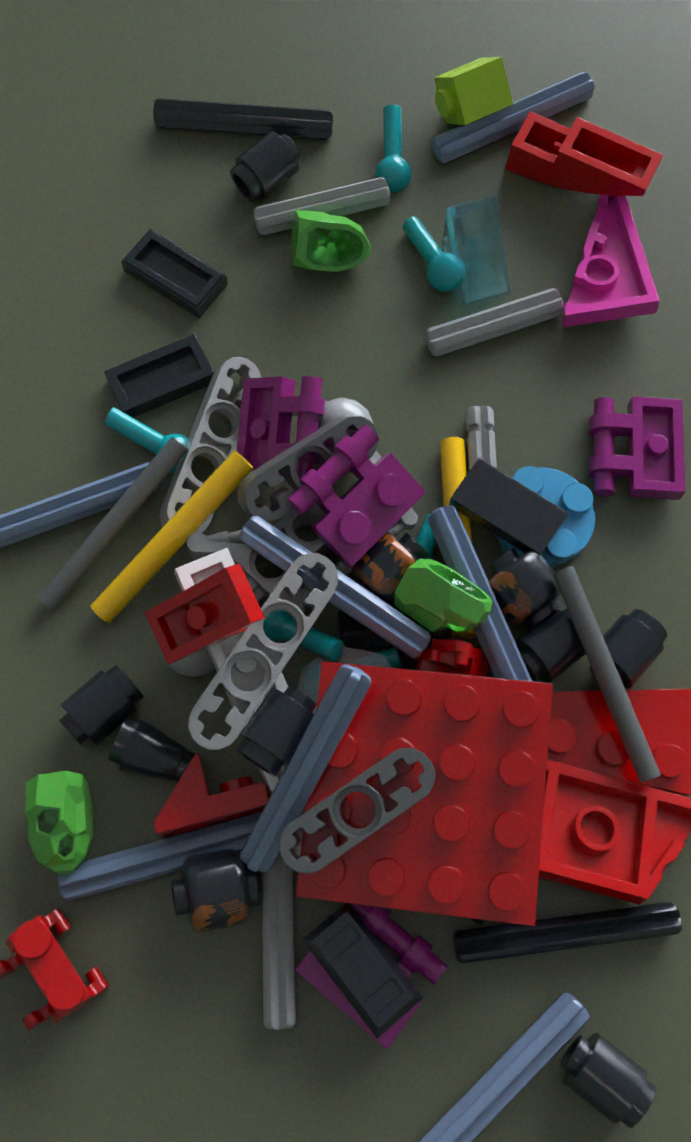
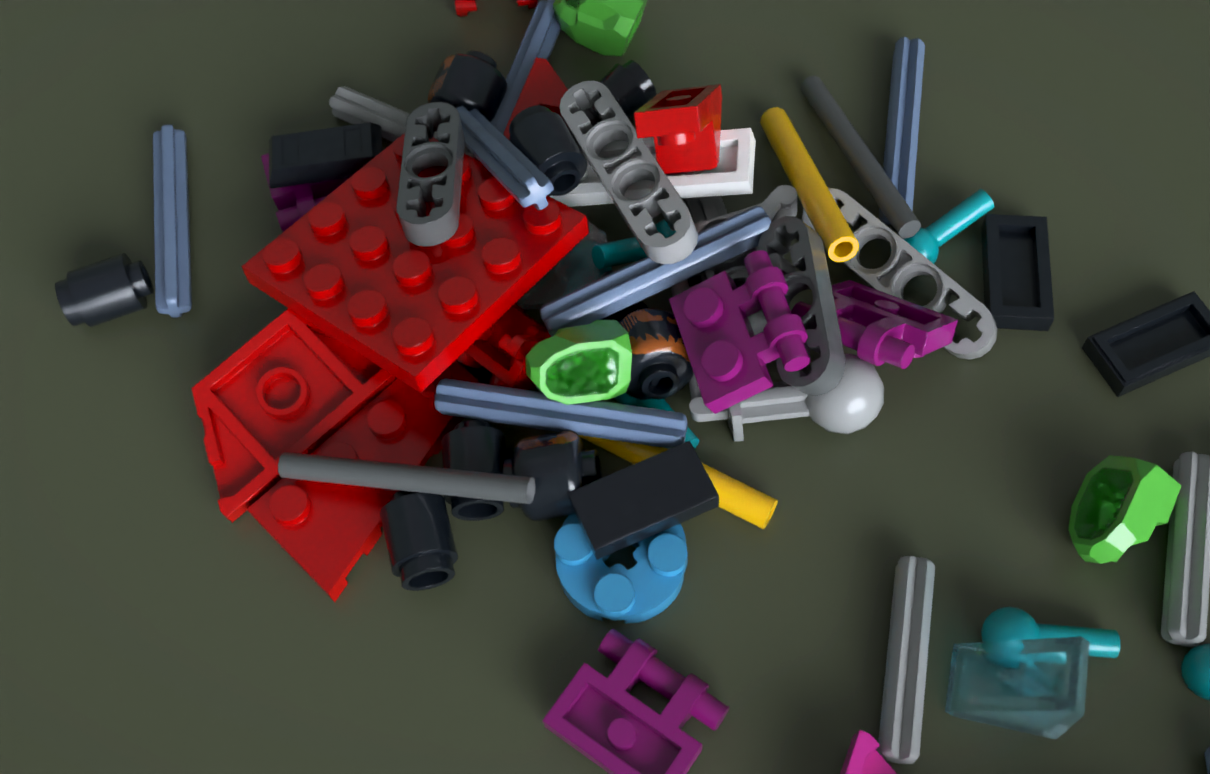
camera: 130 degrees right, 10 degrees down
black brick [59,665,144,746] -> none
black axle [453,902,682,963] -> none
light grey axle [465,406,497,472] -> none

